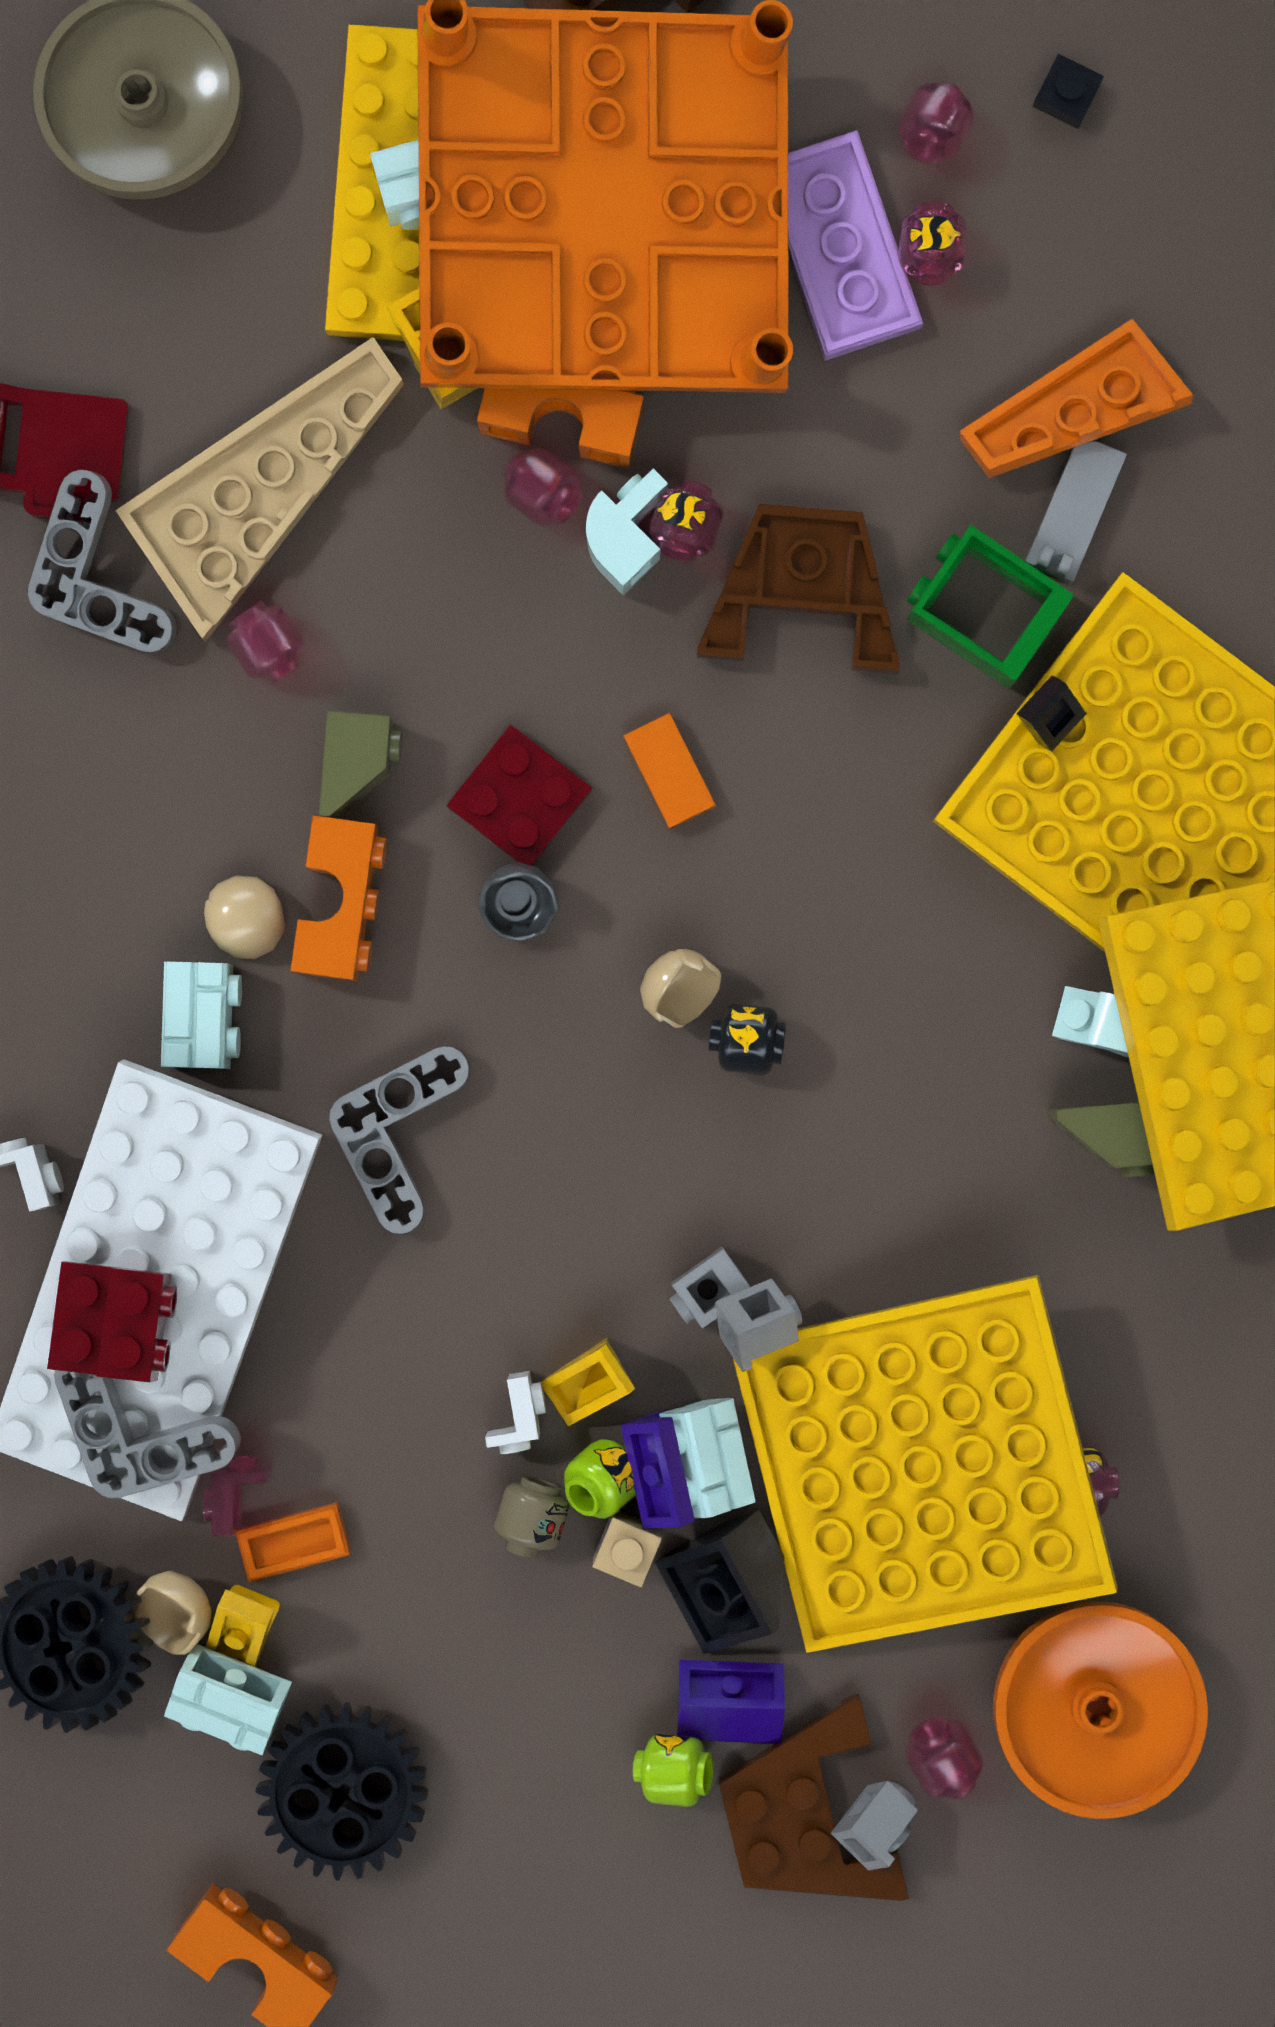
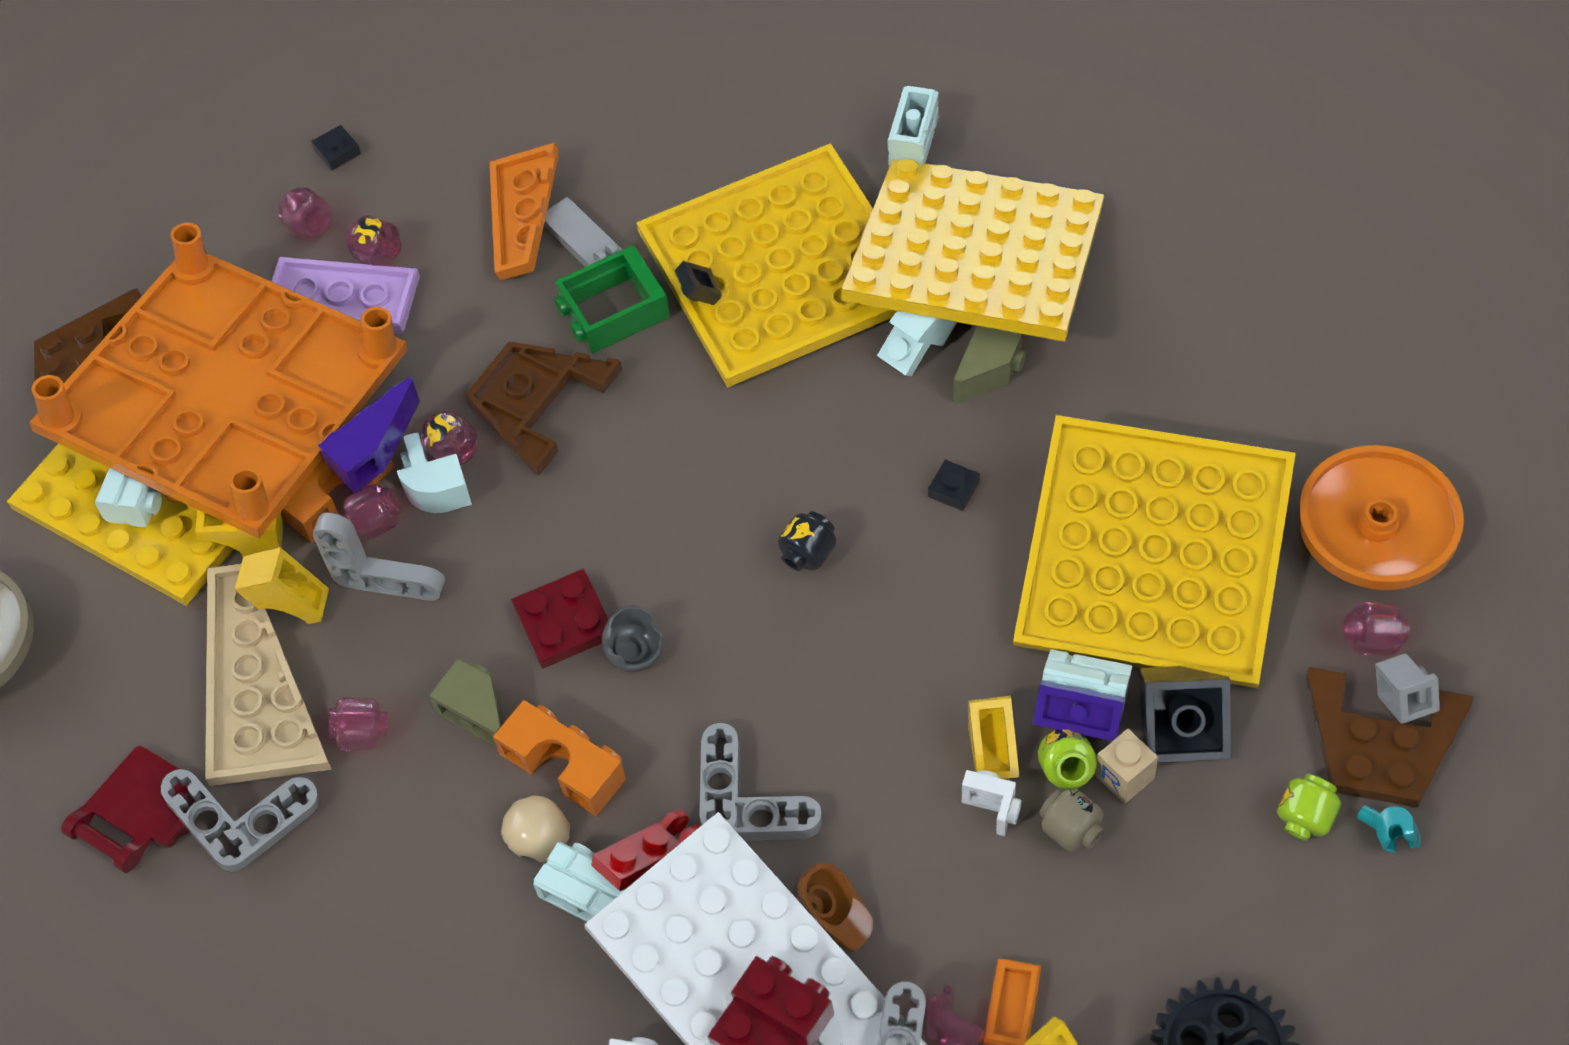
camera: 60 degrees left, 30 degrees down
orange tile [623,713,716,830] -> none
tan hair [640,949,722,1028] -> none
light grey brick [669,1246,751,1329] -> none
dark purple panel [677,1660,785,1743] -> none
light grey brick [715,1278,802,1372] -> none
none -> yellow arch [234,547,329,624]
none -> light grey beam [313,513,445,601]
none -> dark purple slope [318,377,420,493]
none -> red hinge [591,809,701,892]
none -> dark orange cap [794,862,873,952]
none -> black plate [928,459,980,511]
none -> teal piece [1357,805,1421,853]

